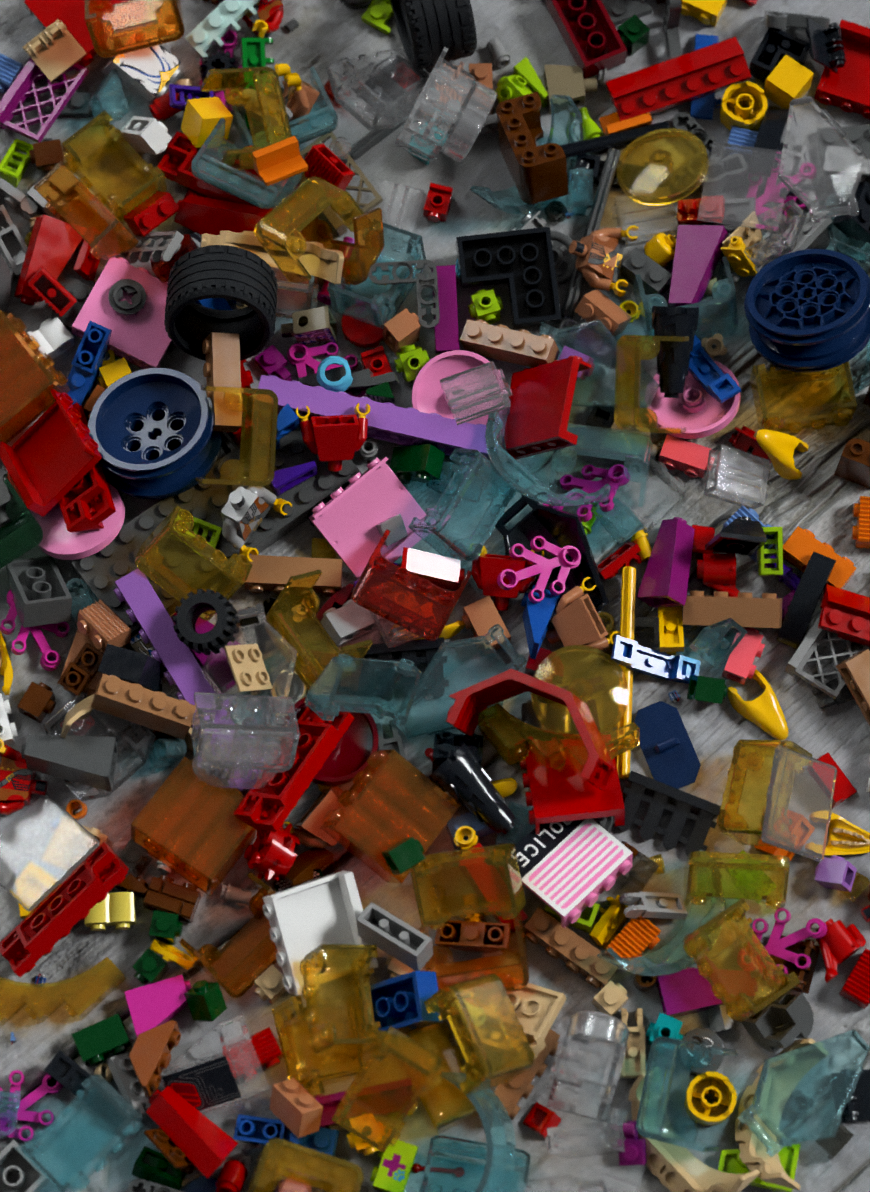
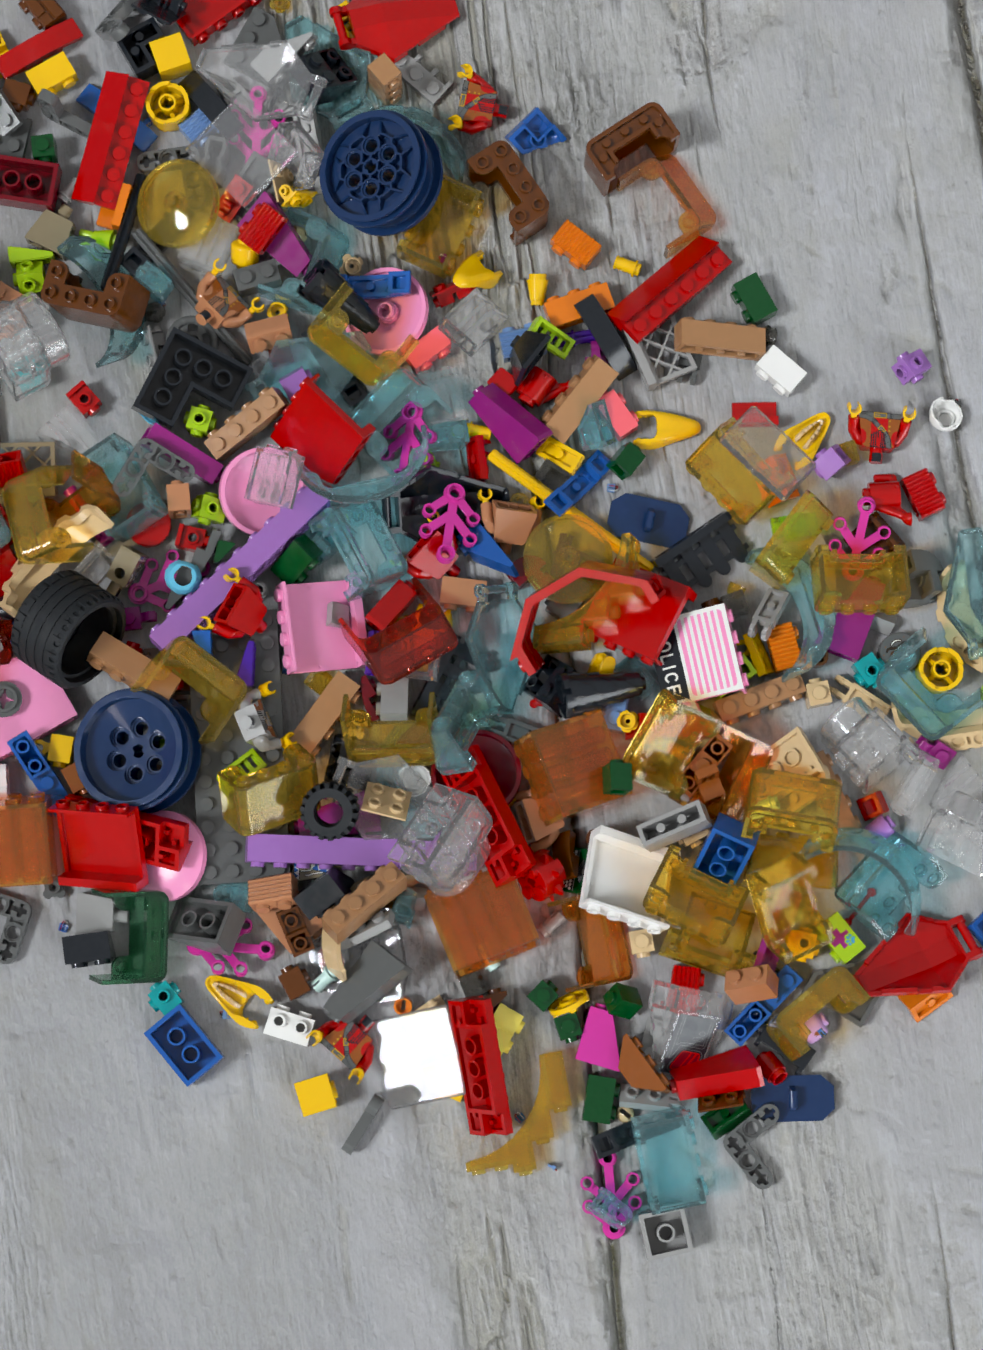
camera: 60 degrees left, 10 degrees up
reddish brown brick [143,875,201,923] -> none
none -> red brick [238,202,289,255]
none -> light aqua pin [311,966,338,993]
none -> light grey hinge [341,909,395,950]
none -> yellow cone [527,274,549,306]
none -> dark orange slope [694,763,726,807]
none -> medium lavender brick [862,814,896,846]

